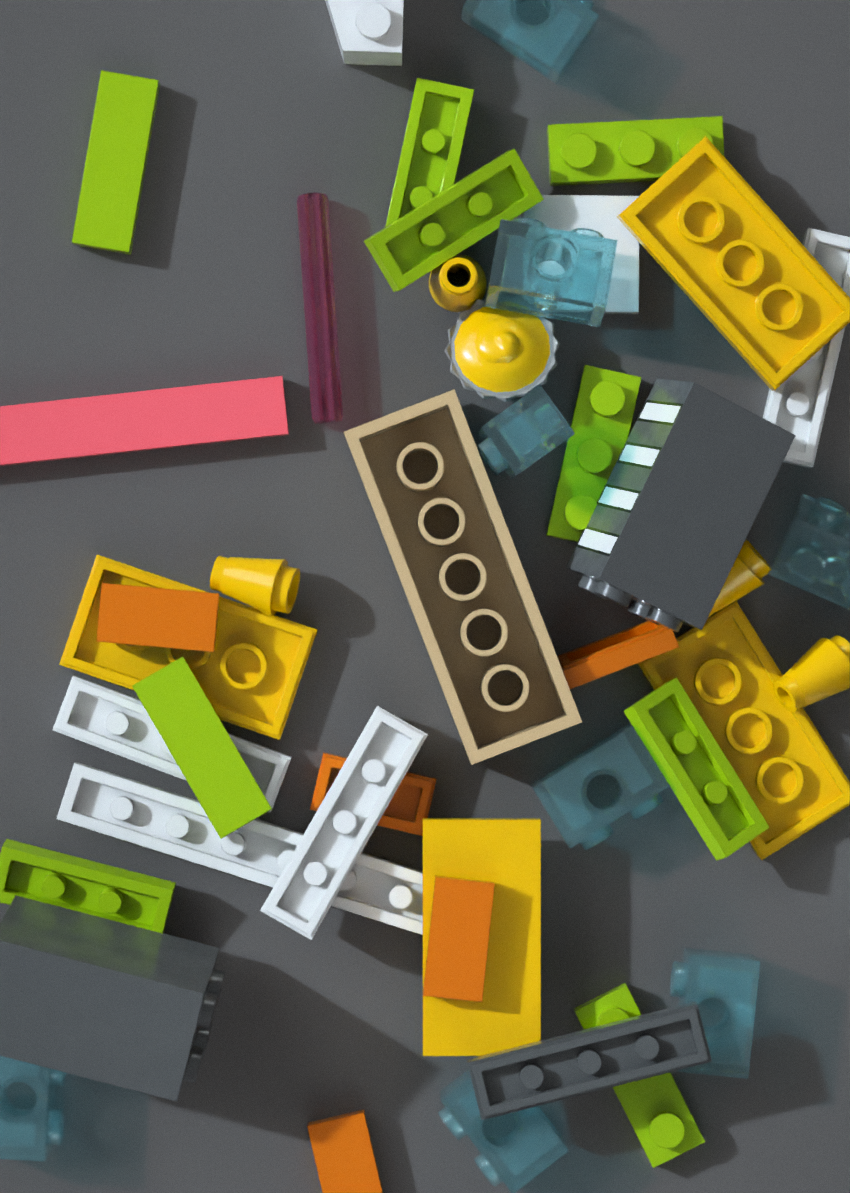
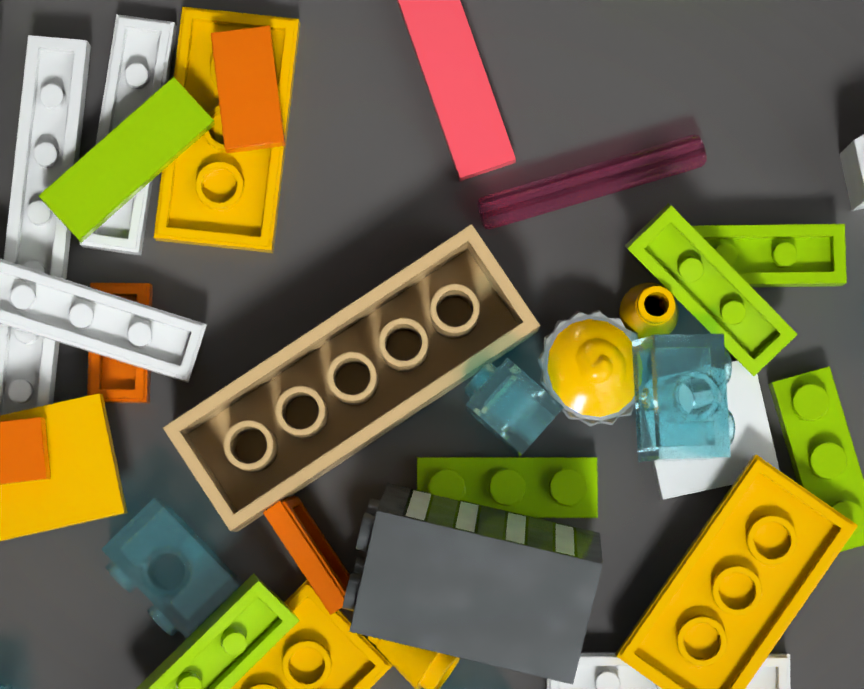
camera: 85 degrees right, 5 degrees down
yellow cone [210,556,300,616] -> none

